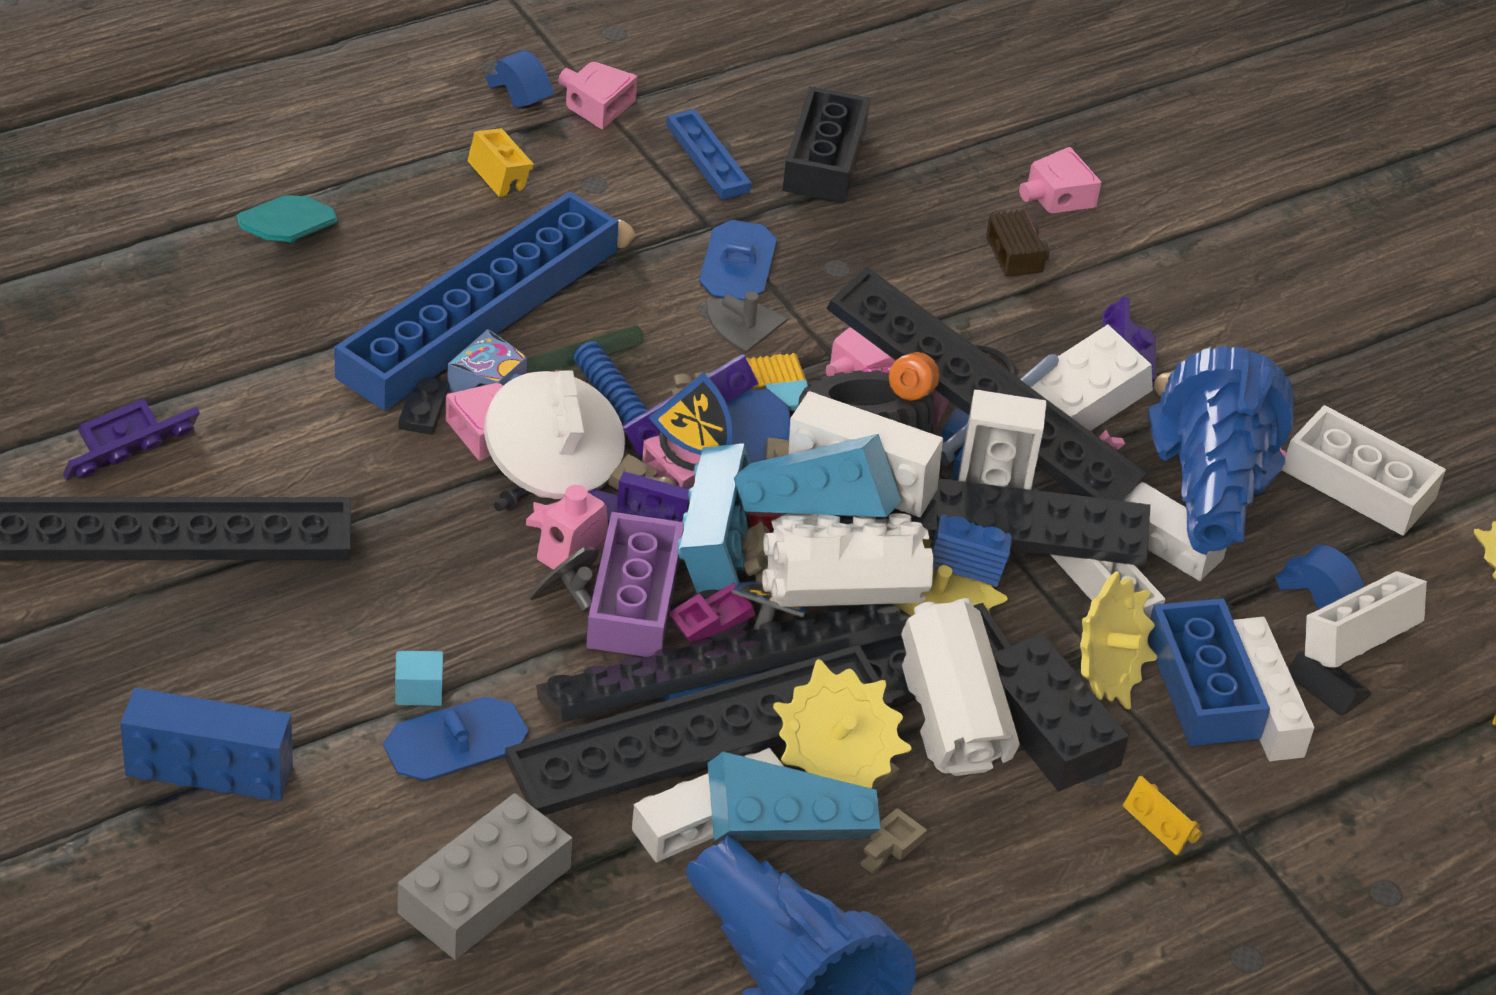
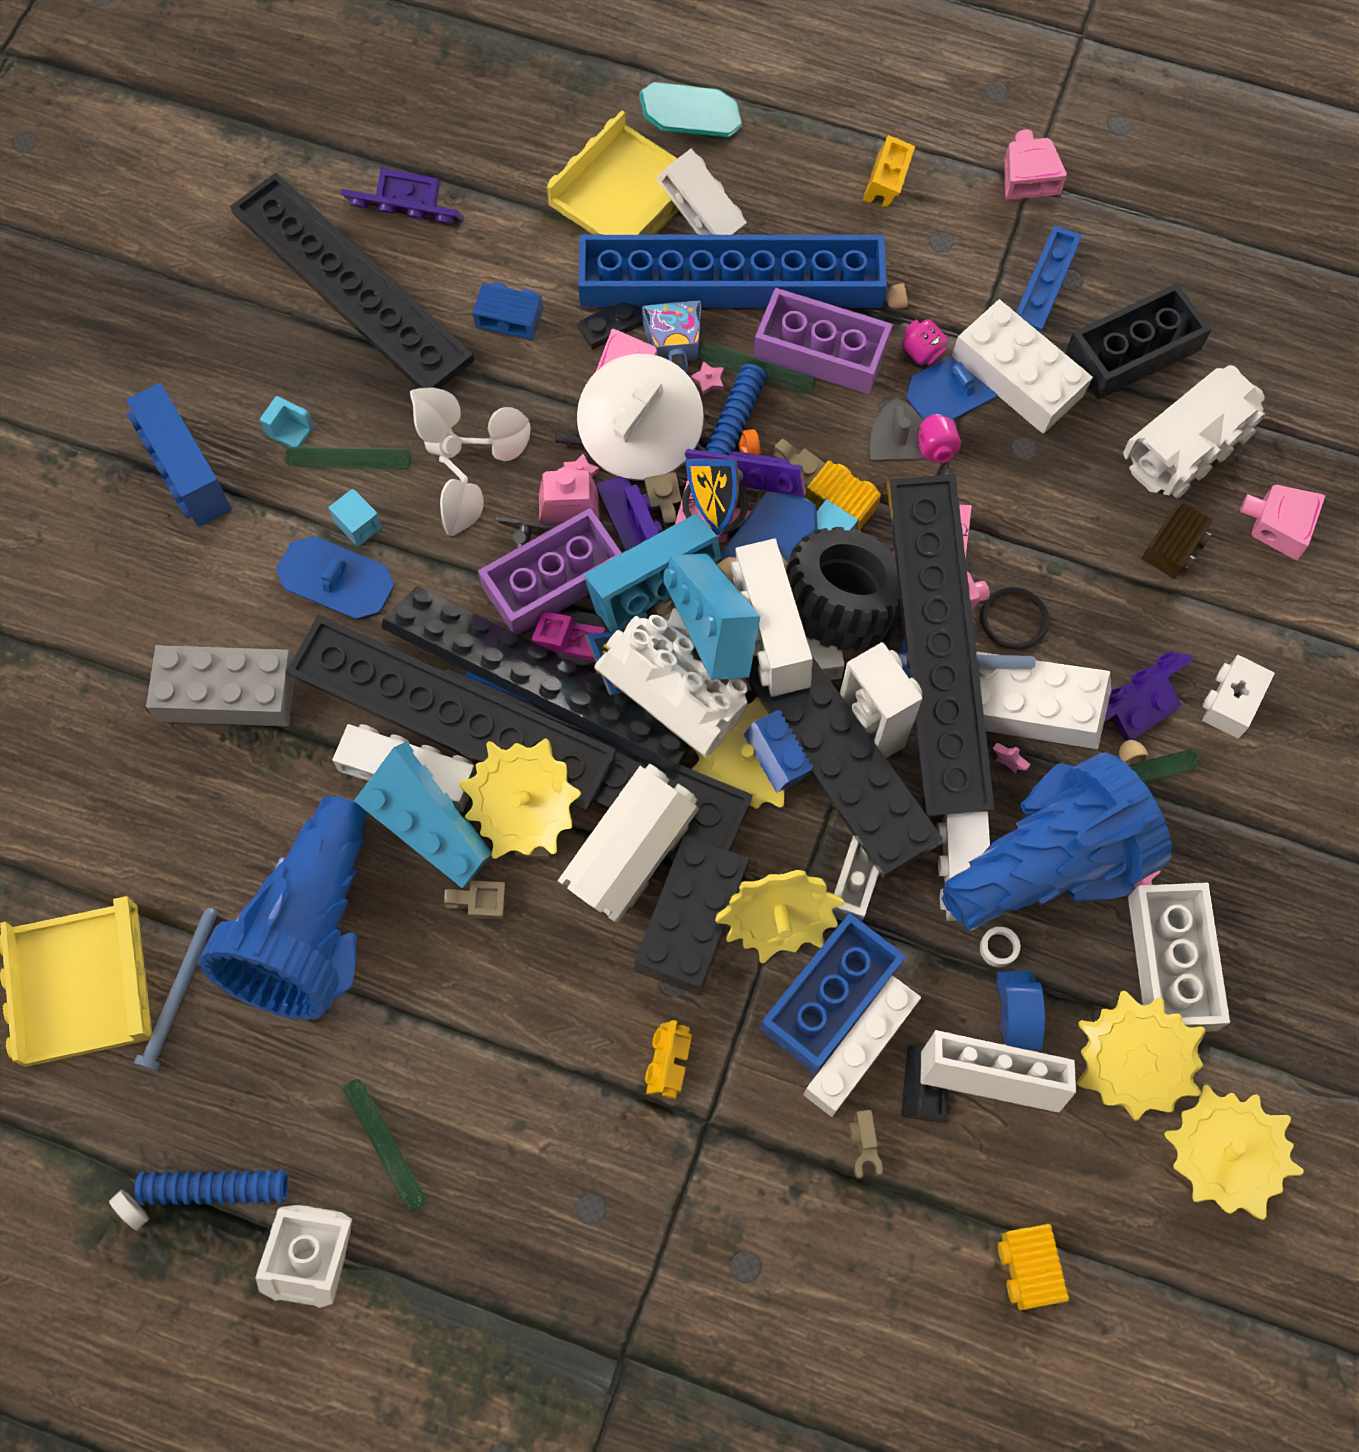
camera: 55 degrees right, 25 degrees up
blue brick [485,50,554,108] -> none
orange head [888,352,940,401] -> none
none -> medium azure panel [259,396,314,450]
none -> clear green axle [286,447,412,468]
none -> white plant [410,388,530,536]
none -> blue brick [473,282,544,341]
none -> light yellow panel [547,111,679,235]
none -> white brick [656,148,747,235]
none -> orange tile [738,429,761,455]
none -> medium lavender brick [753,288,893,395]
none -> dark tan plate [849,1110,883,1179]
none -> dark pink head [902,319,948,366]
none -> dark pink head [916,415,961,463]
none -> white brick [952,299,1093,434]
none -> white piece [980,927,1020,967]
none -> light yellow piece [1077,991,1205,1121]
none -> white brick [1123,365,1265,499]
none -> white brick [1202,655,1275,739]

